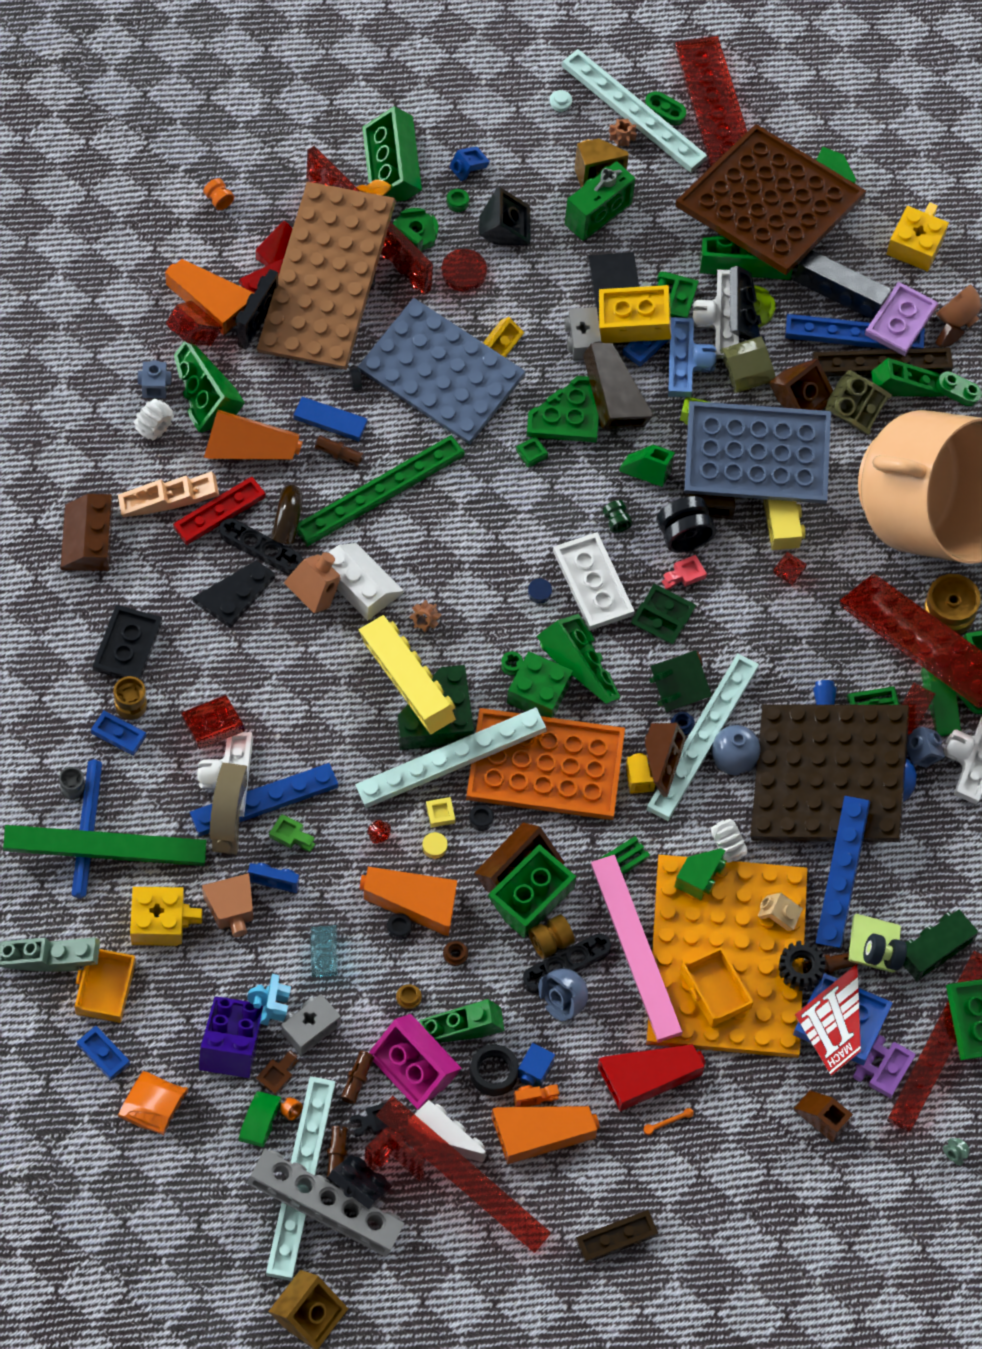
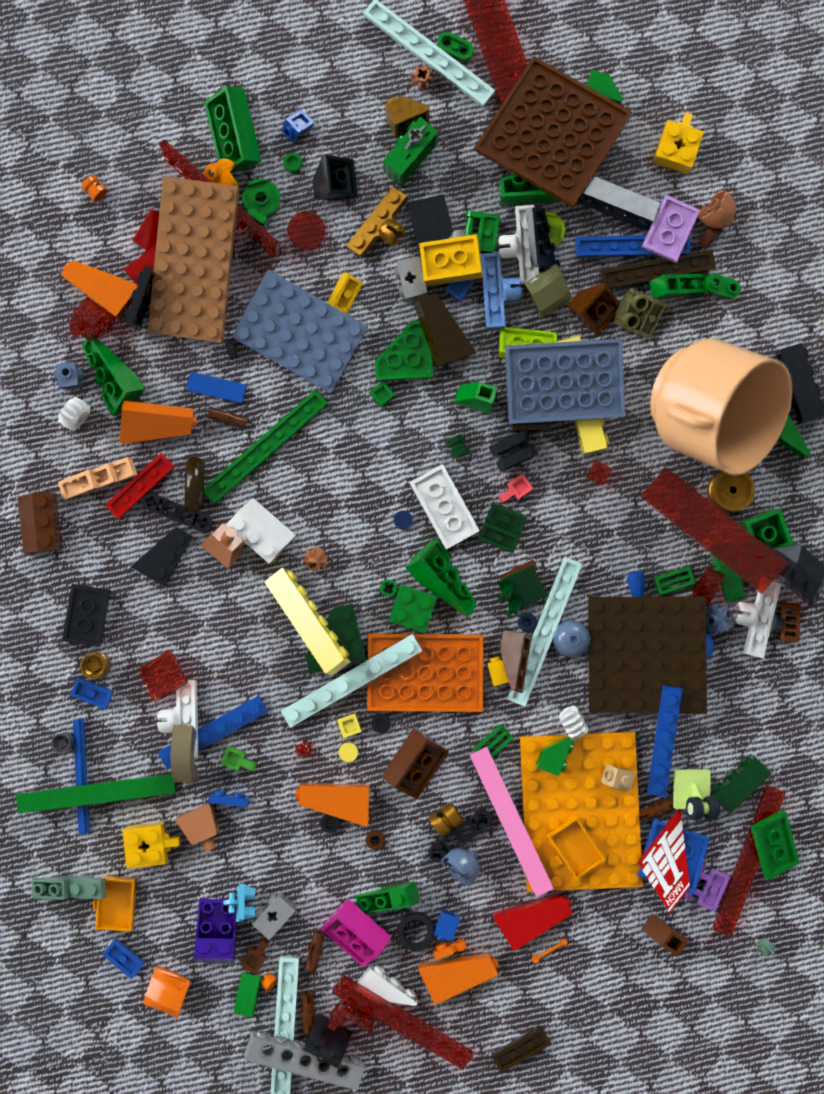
camera: 10 degrees left, 25 degrees up
clear light blue slope [311,925,338,978] -> none
black plate [350,1101,398,1137] -> none
pearl gold plate [396,984,422,1009] -> none
green slope [488,844,576,938] -> none
light aqua plate [550,90,572,112] -> none
black tyre [779,941,826,991] -> none
none -> pearl gold plate [346,187,408,258]

